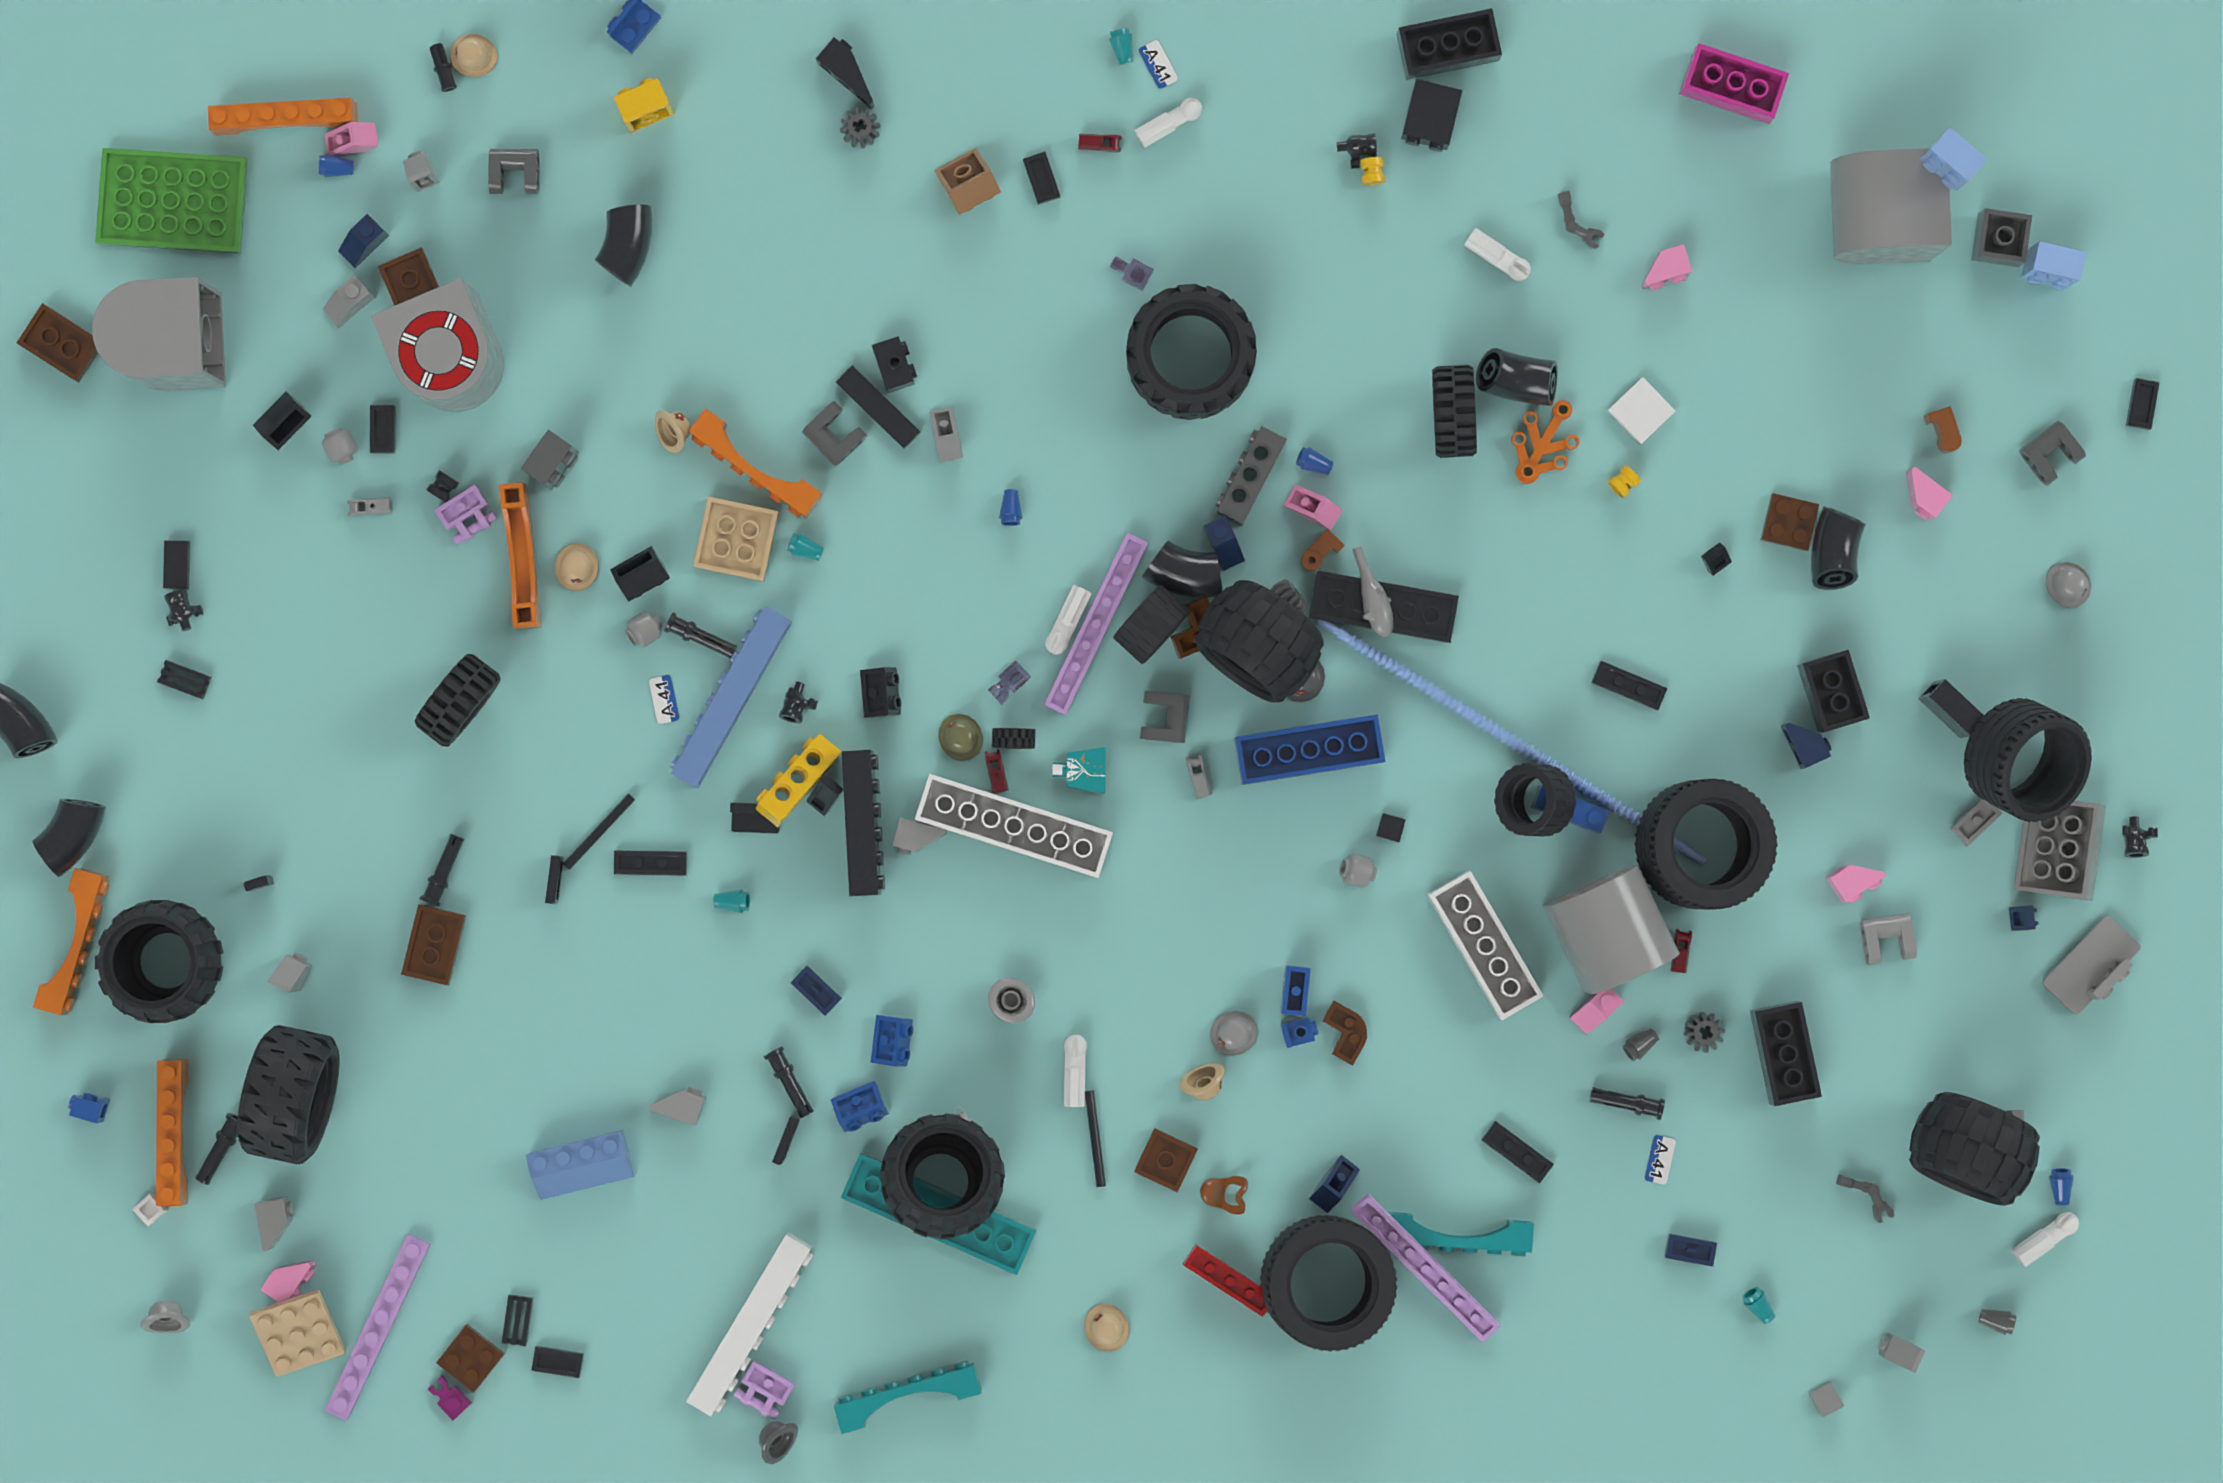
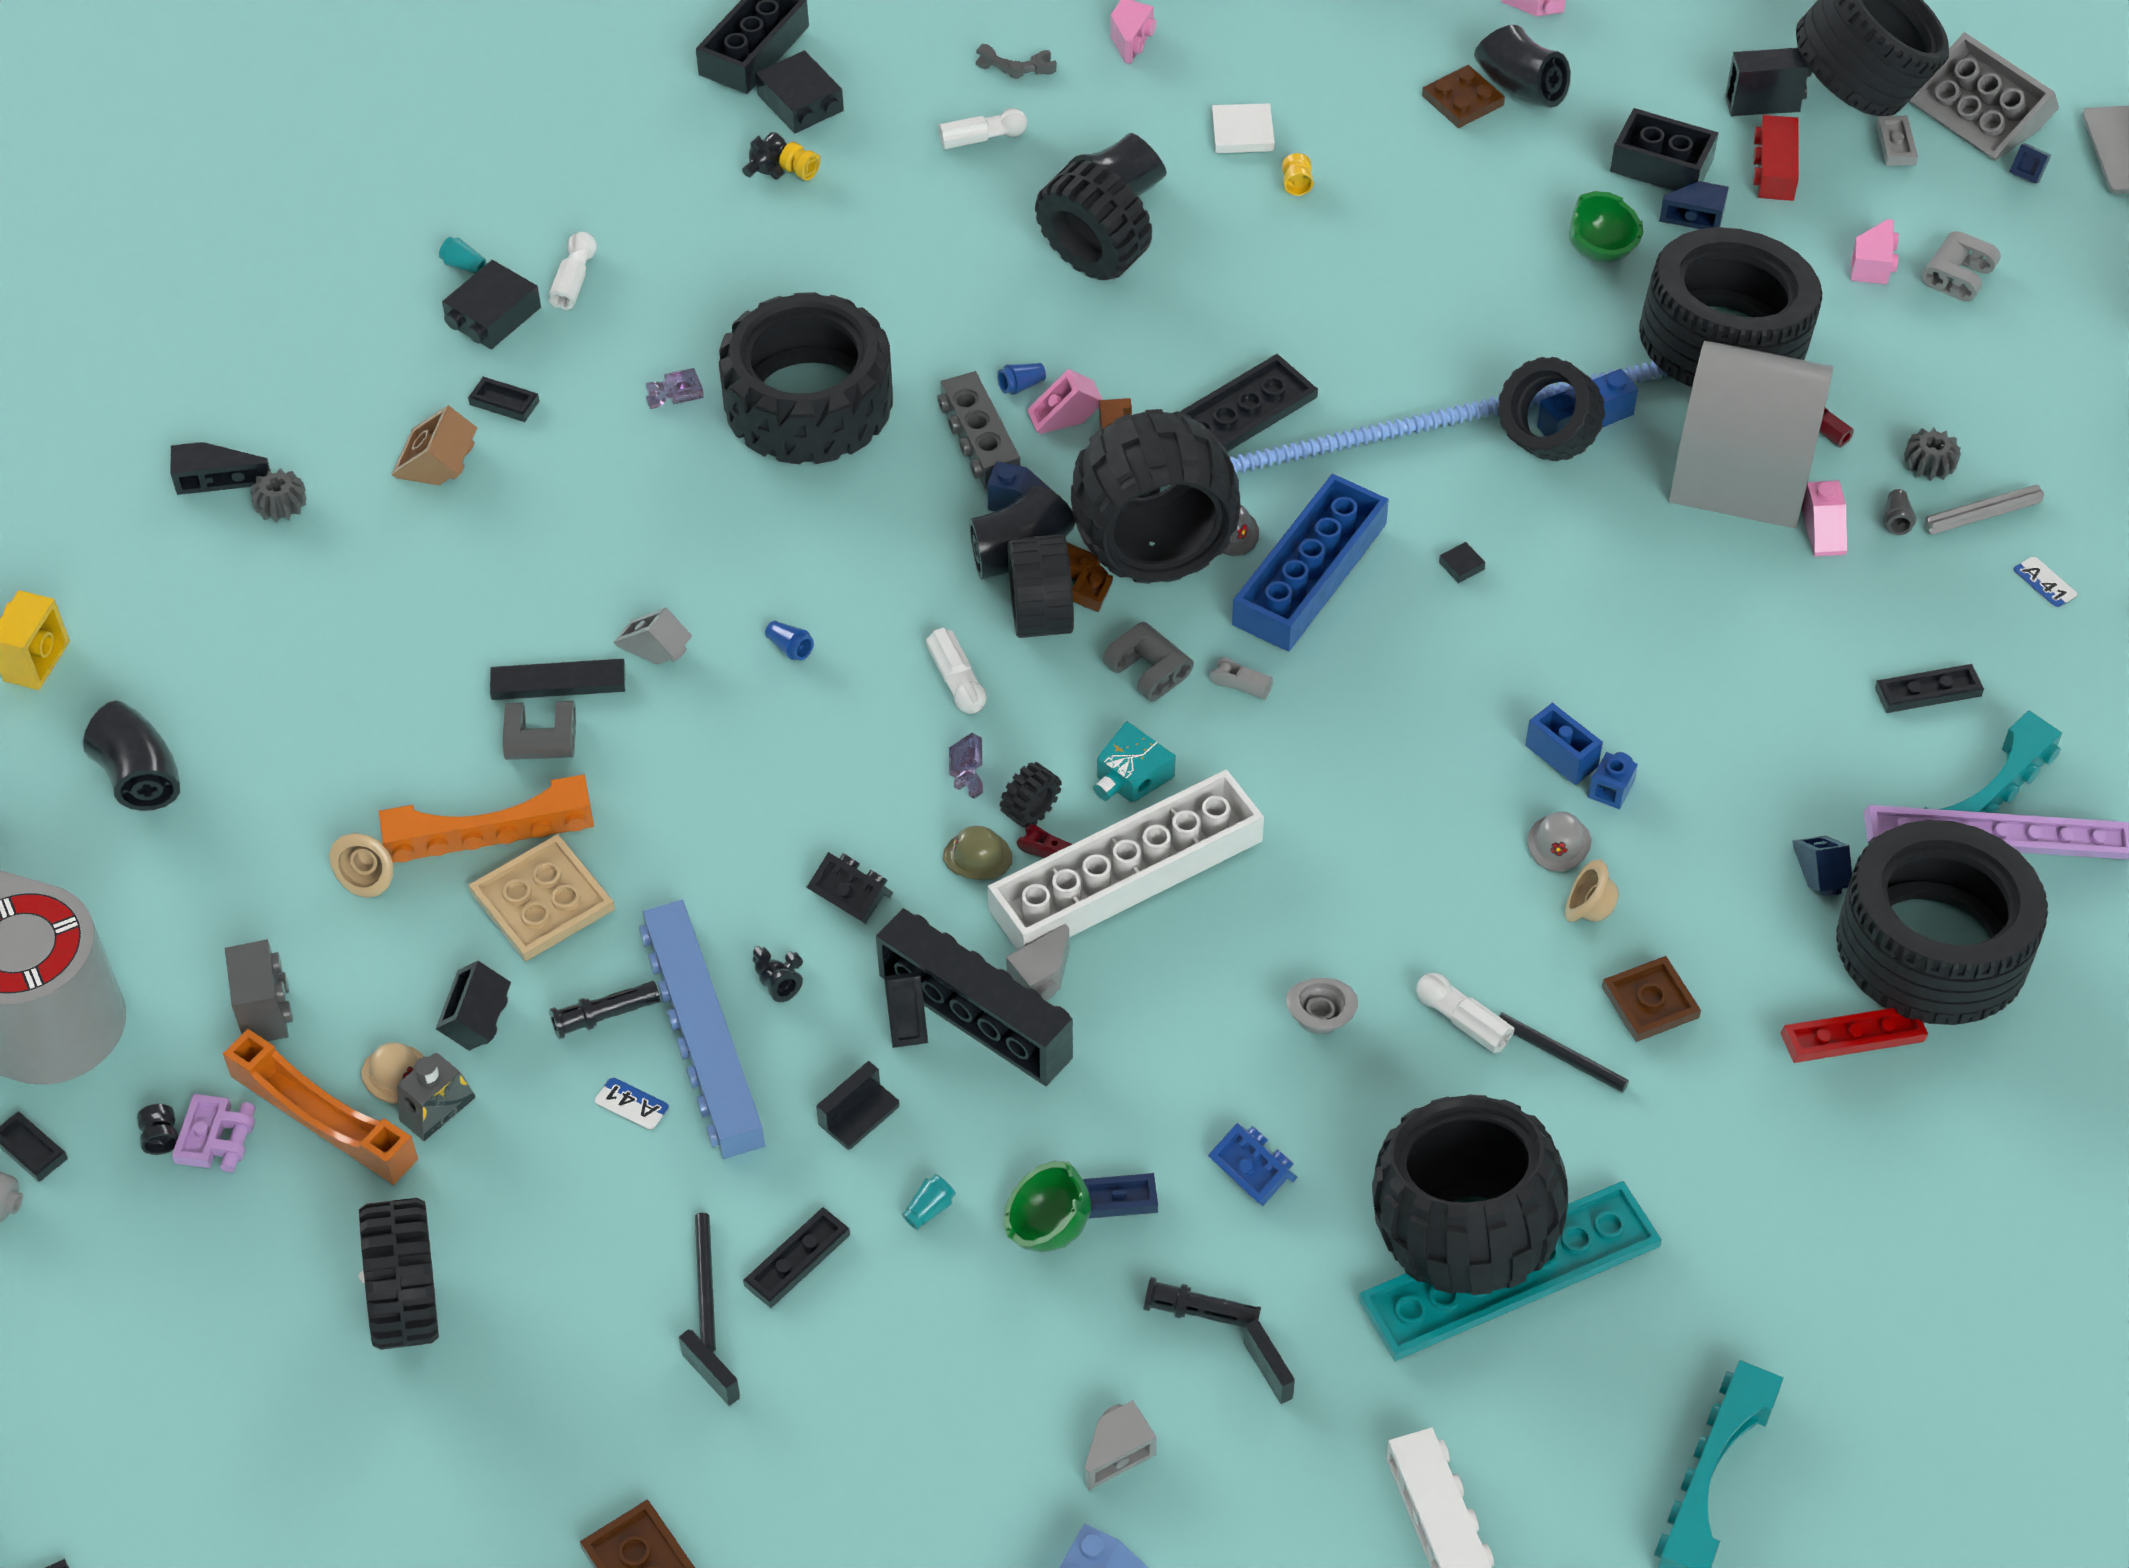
camera: 45 degrees left, 35 degrees down
light grey bar [347,497,392,516] -> none
black pin [419,833,465,907] -> none
light grey head [625,612,662,647] -> none
yellow brick [756,733,841,827] -> none
teal cone [787,533,824,561] -> none
blue bracket [830,1081,889,1132] -> none
black brick [872,336,917,393] -> none
lavender plate [1044,533,1148,716] -> none
dark red bar [1078,133,1122,153] -> none
tan hat [1084,1304,1129,1352] -> none
sticker [1139,40,1178,89] -> none
dark orange piece [1200,1176,1248,1215] -> none
reddish brown plate [1322,1000,1367,1066] -> none
light grey head [1339,854,1377,888] -> none
light grey piece [1352,547,1394,638] -> none
white brick [1427,871,1543,1020] -> none
orange plant [1511,400,1580,484] -> none
black pin [1590,1087,1665,1120] -> none
black tile [1591,661,1667,711] -> none
black plate [1701,542,1732,576] -> none
black brick [1750,1001,1822,1106] -> none
black piece [2122,816,2158,858] -> none
none -> dark grey torso [397,1053,476,1141]
none -> black brick [442,260,541,350]
none -> green cylinder [1003,1161,1091,1252]
none -> green cylinder [1569,191,1644,262]
none -> red brick [1753,115,1799,201]
none -> light grey axle [1924,485,2044,535]

